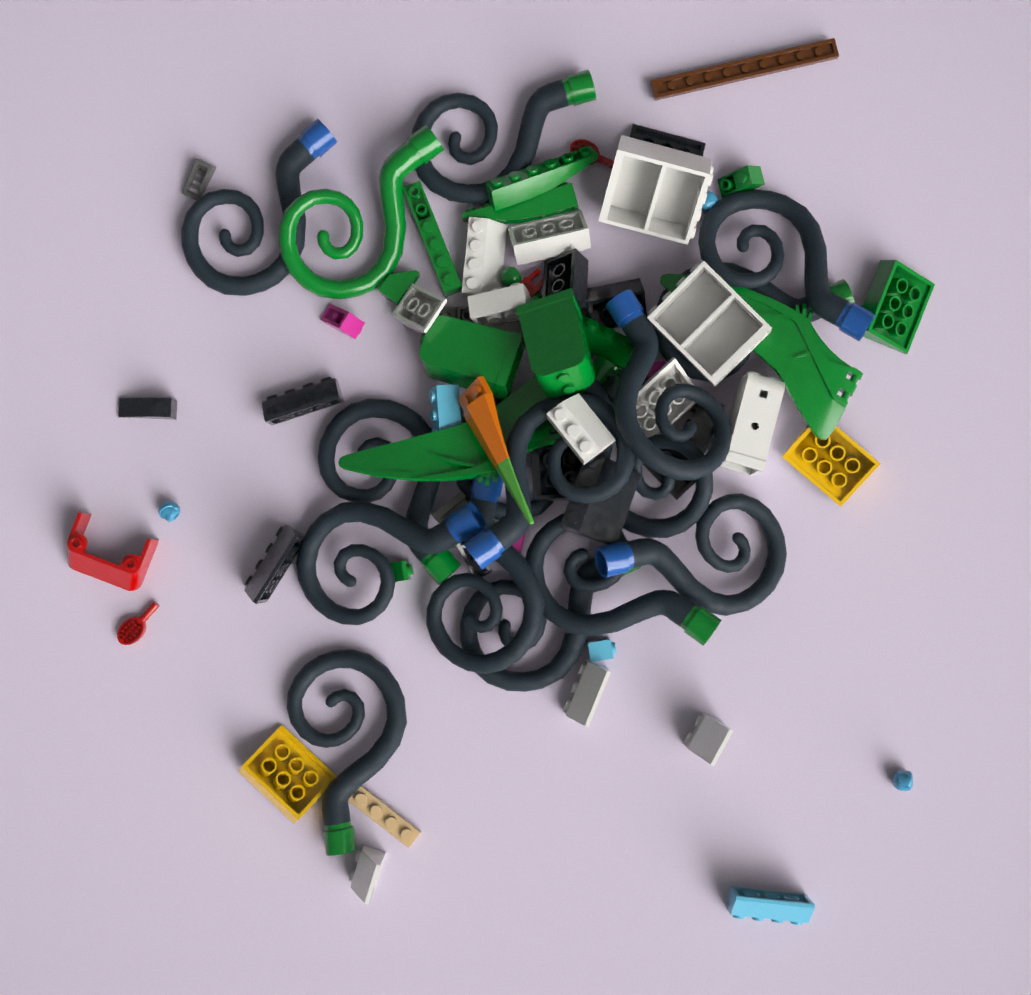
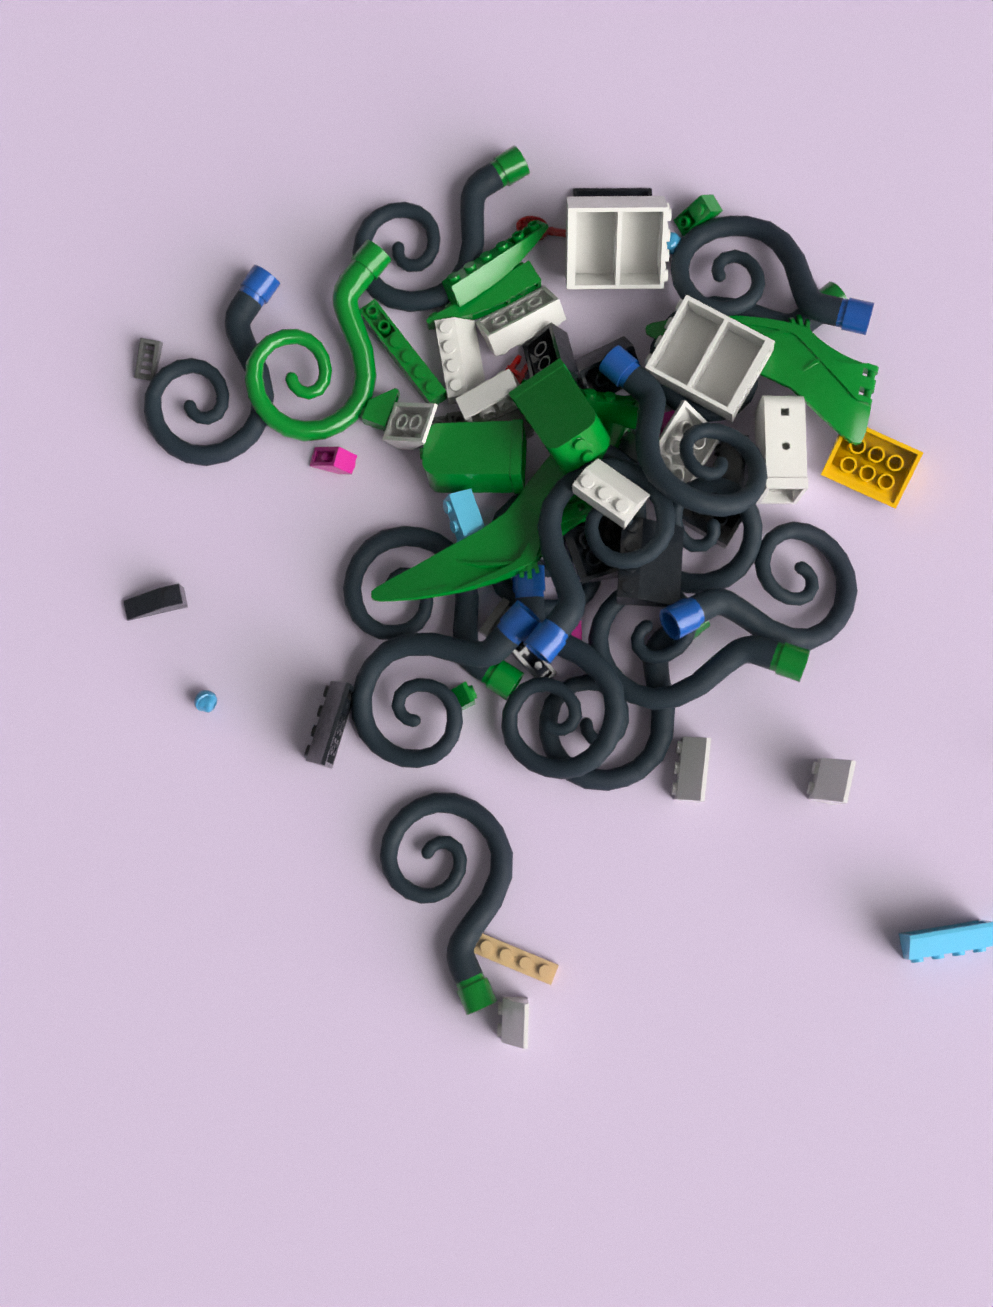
camera: 10 degrees left, 5 degrees down
windscreen [67,512,159,591] -> none
red piece [117,601,160,645] -> none
yellow slope [238,725,337,824] -> none
black slope [262,377,344,426] -> none
orange plate [458,376,534,525] -> none
green piece [500,266,522,287] -> none
medium azure brick [587,638,616,662] -> none
reddish brown plate [650,38,839,101] -> none
green slope [862,260,935,354] -> none

